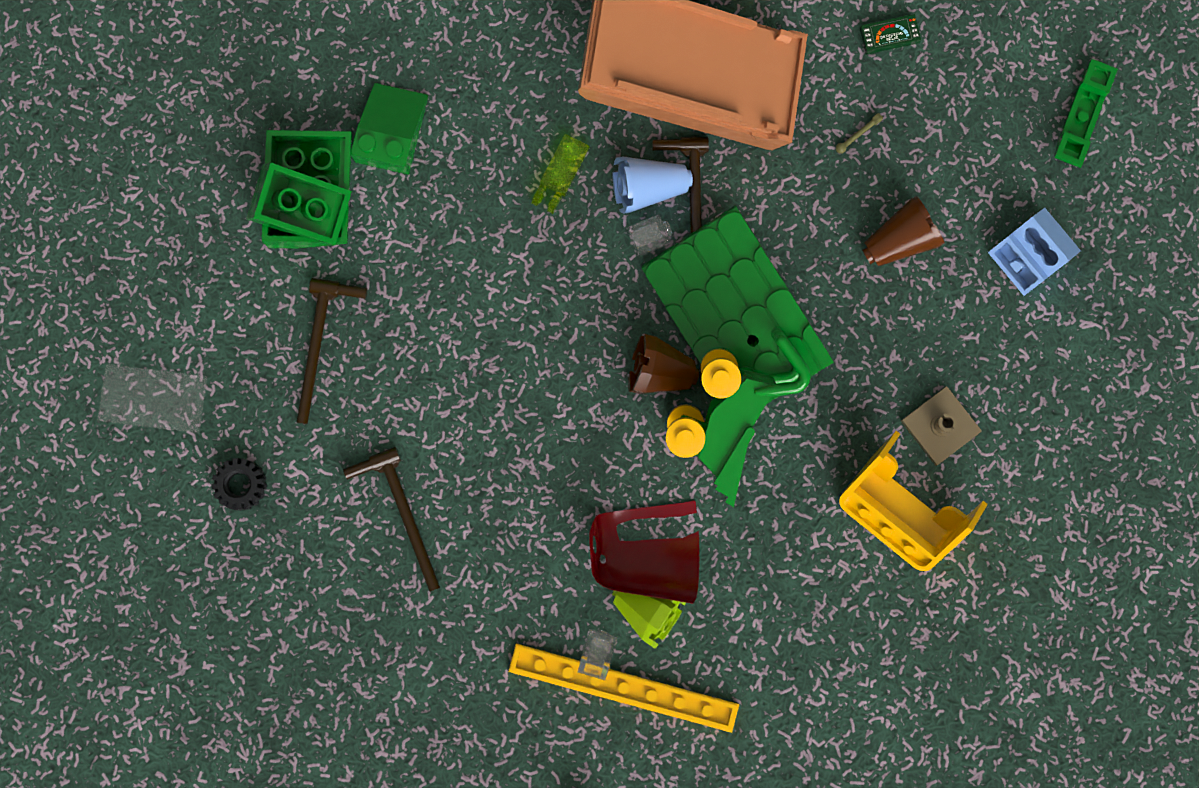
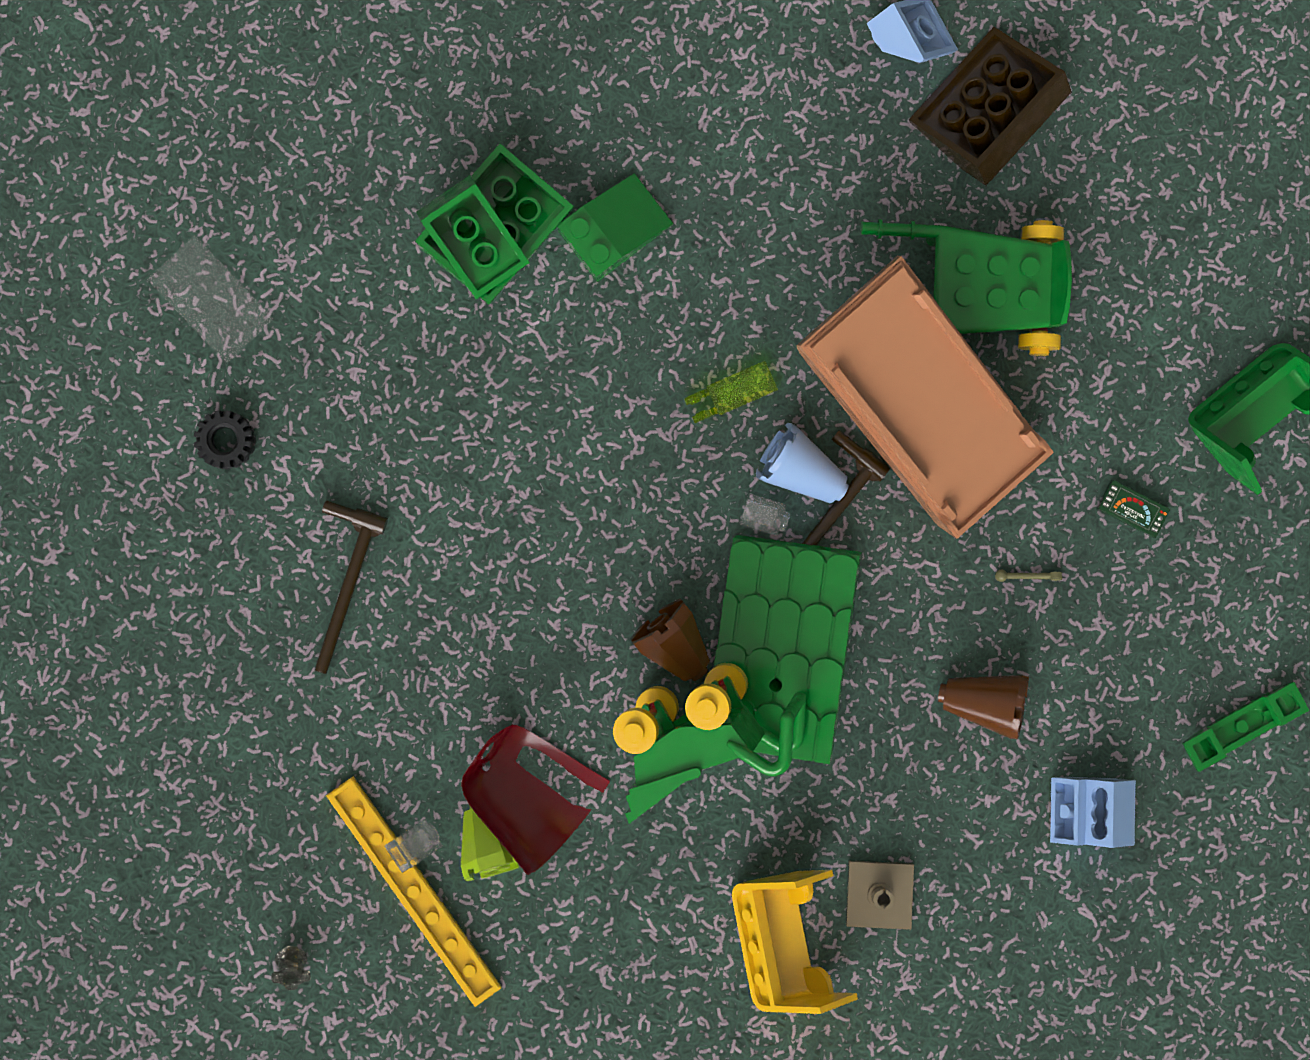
camera: 35 degrees right, 5 degrees up
dark brown bar [296,278,368,424] -> none

